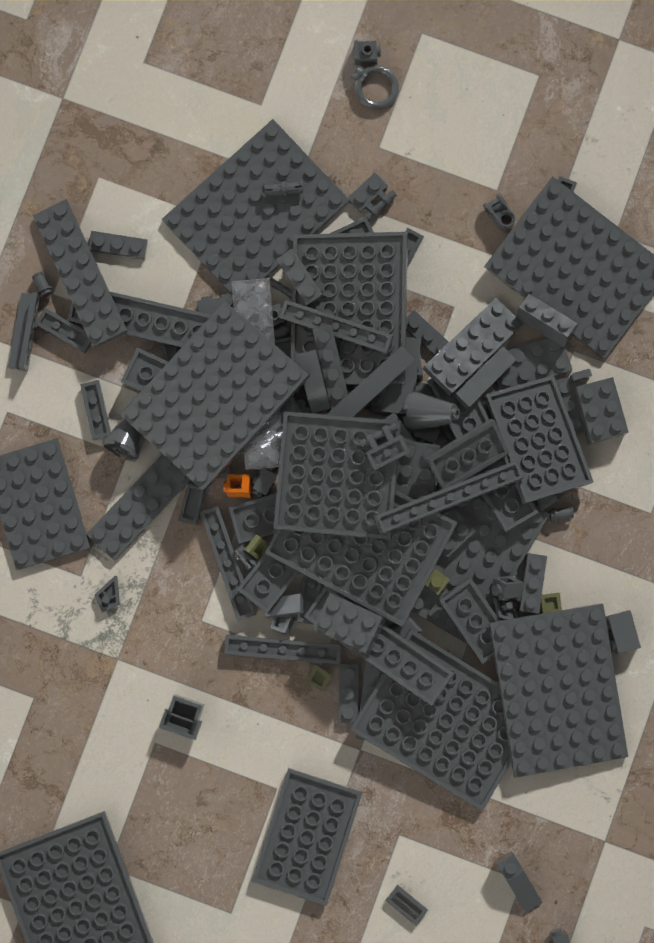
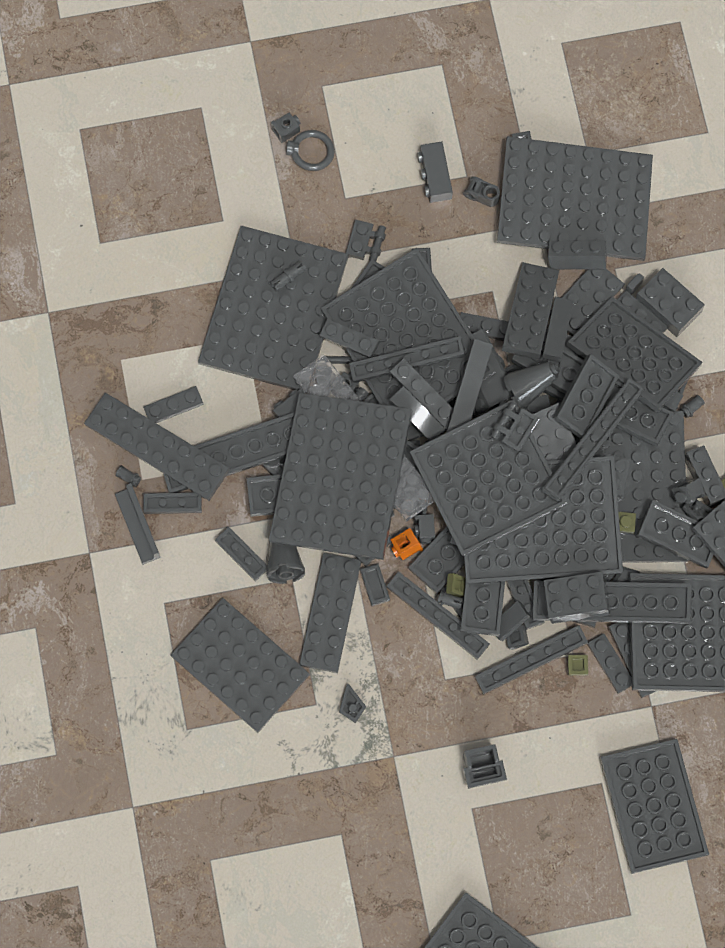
camera: 30 degrees left, 10 degrees down
none -> dark grey brick [417,141,453,203]

